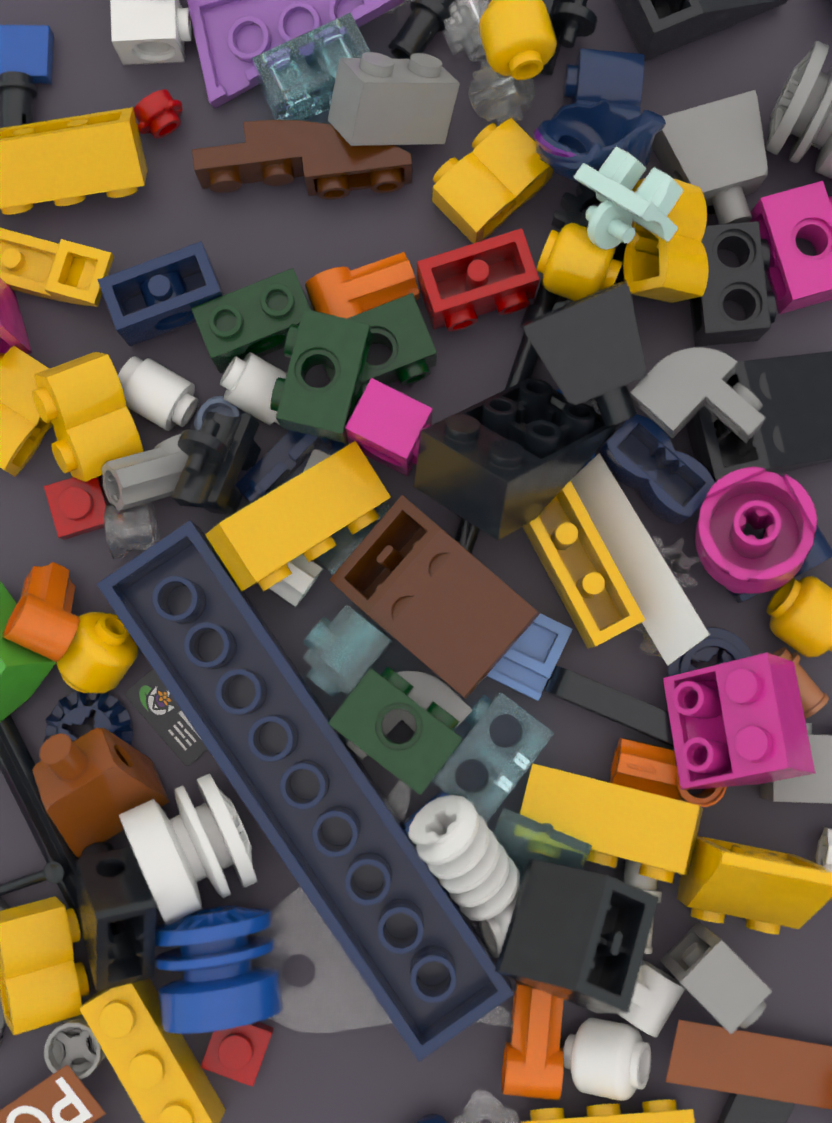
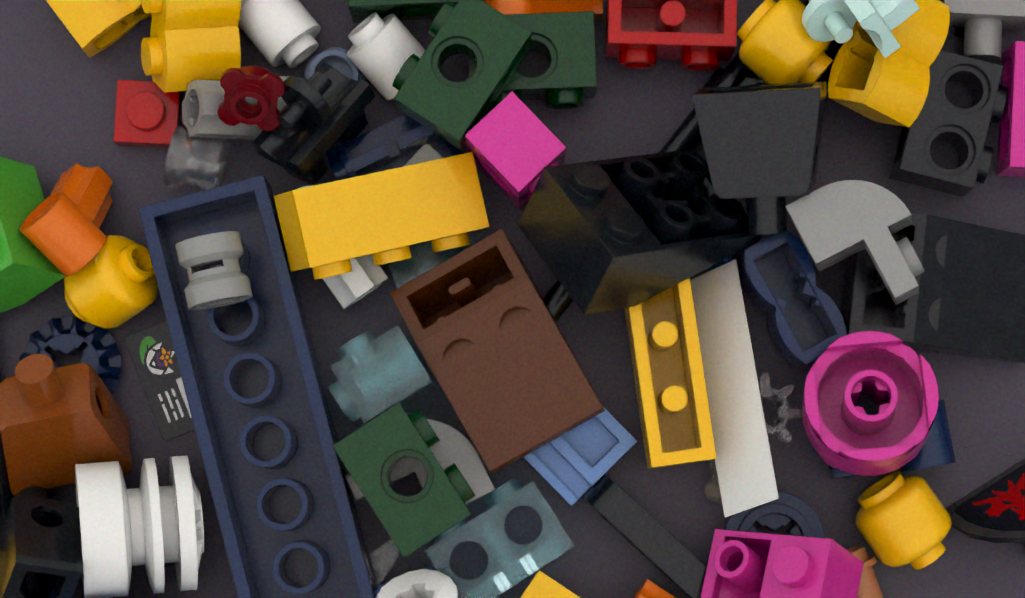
camera: 20 degrees right, 0 degrees up
none -> light grey wheel [175,231,253,310]
none -> dark red plate [217,66,285,131]

